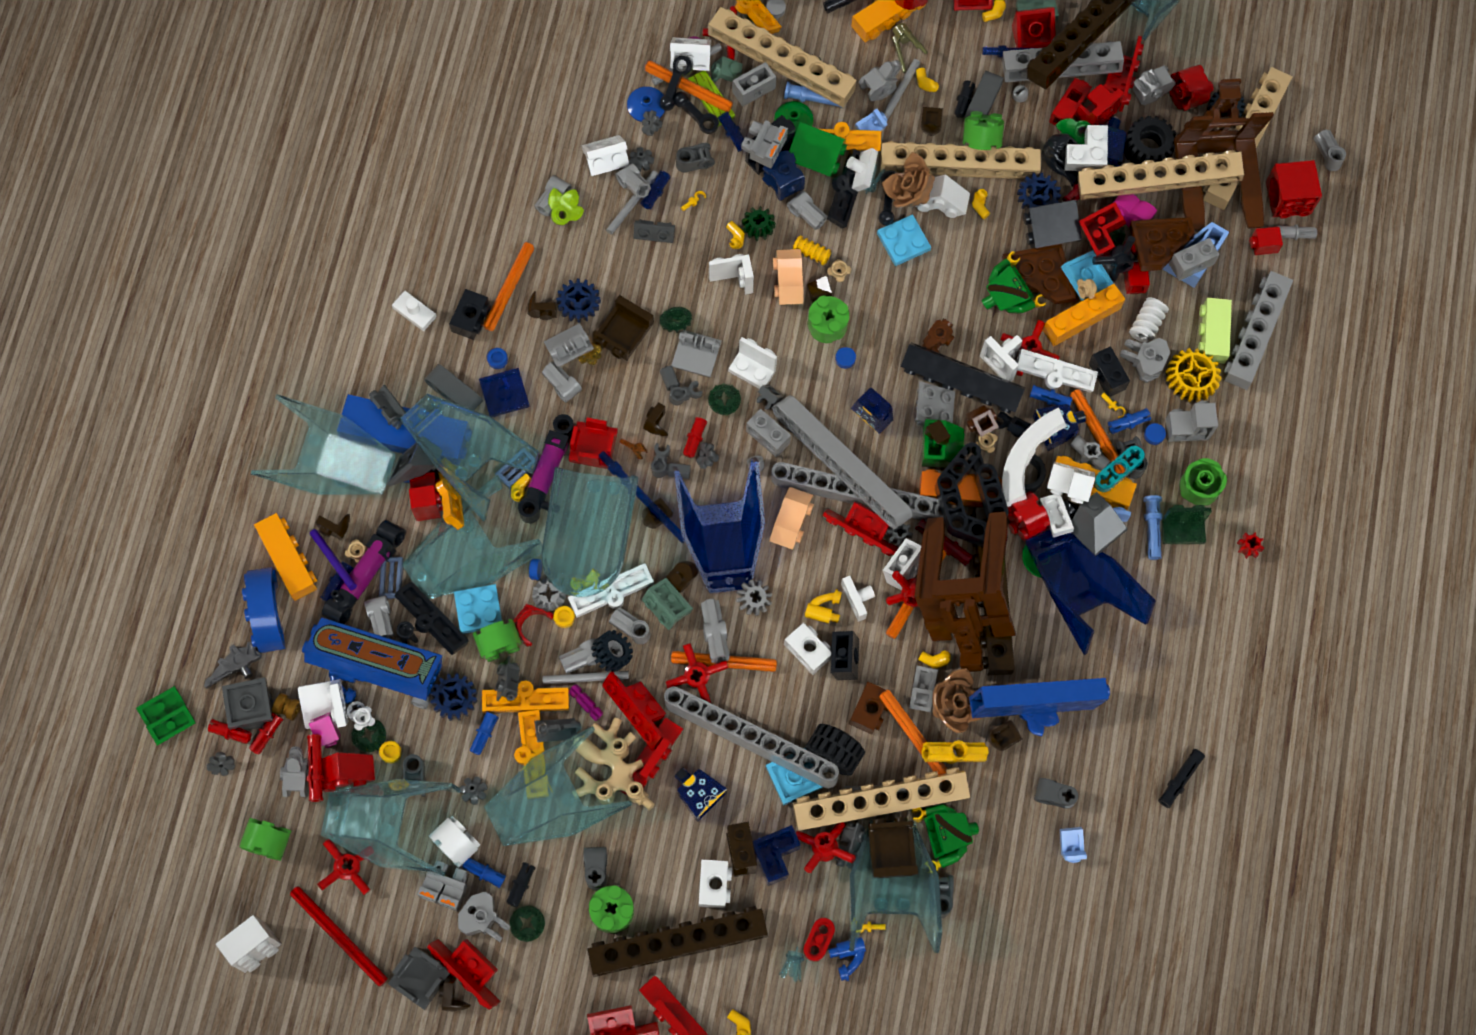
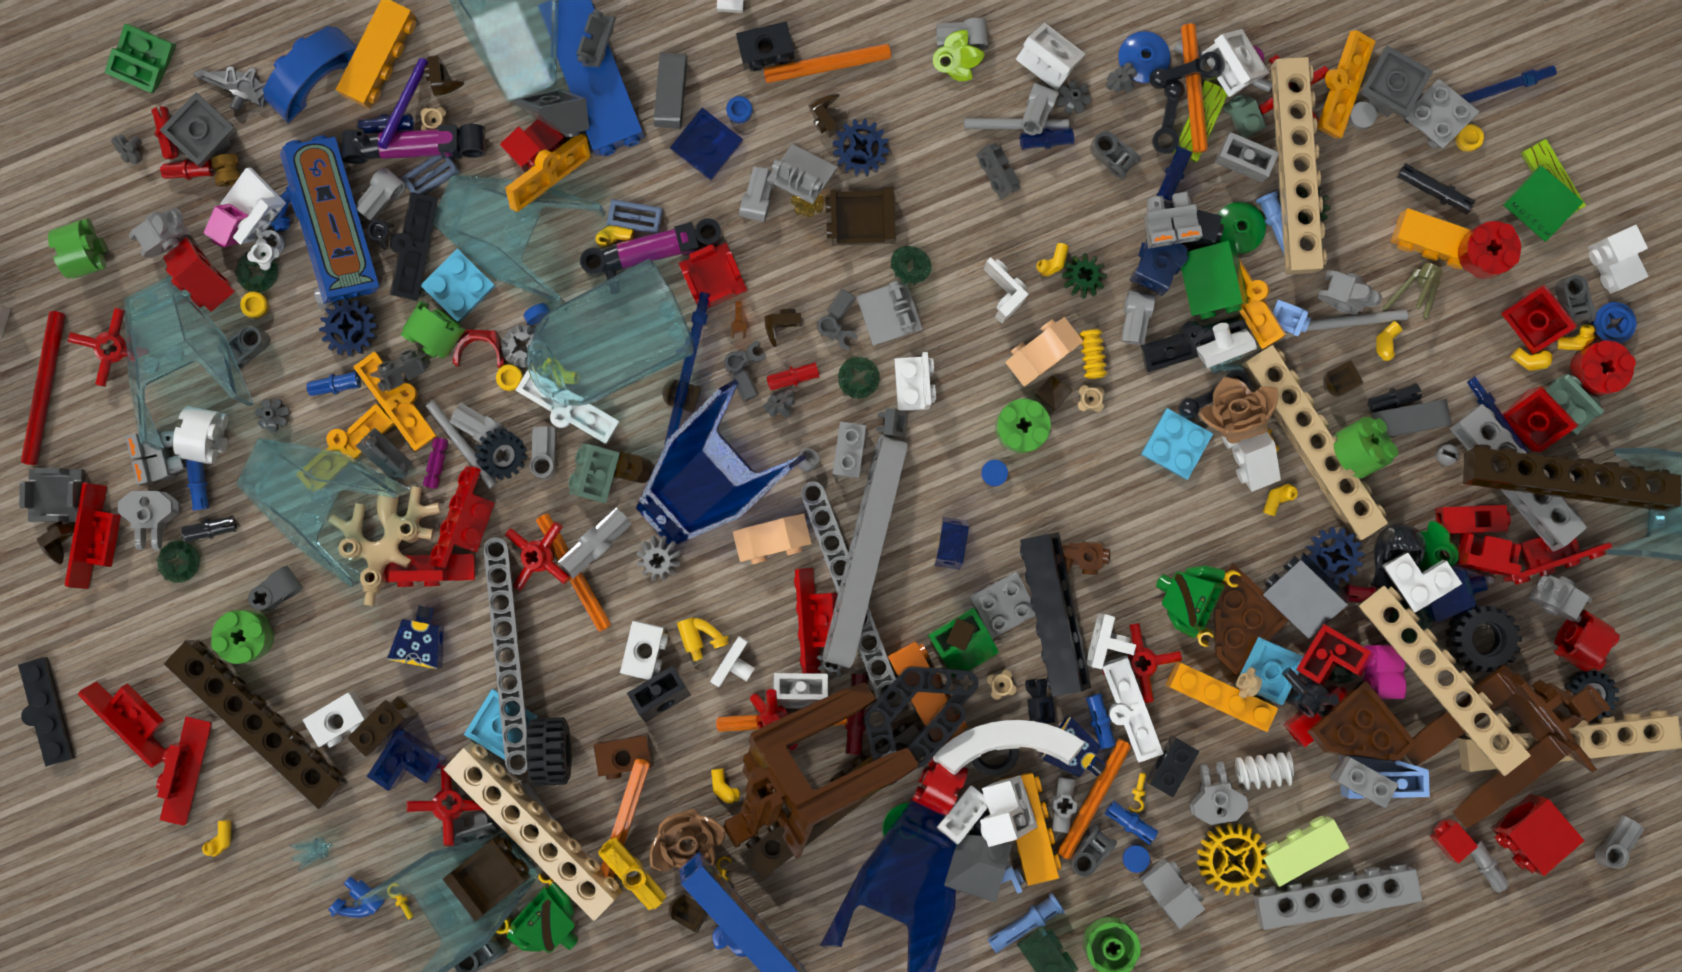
camera: 60 degrees right, 15 degrees up
red pin [306,734,324,802] -> none
clear light blue windscreen [400,393,539,522] -> none
yellow hand [681,191,706,211] -> none
red plate [803,918,835,962] -> none
light grey slope [909,665,938,712] -> none
reddish brown brick [966,405,999,437] -> none
teal beam [1094,446,1145,492] -> none

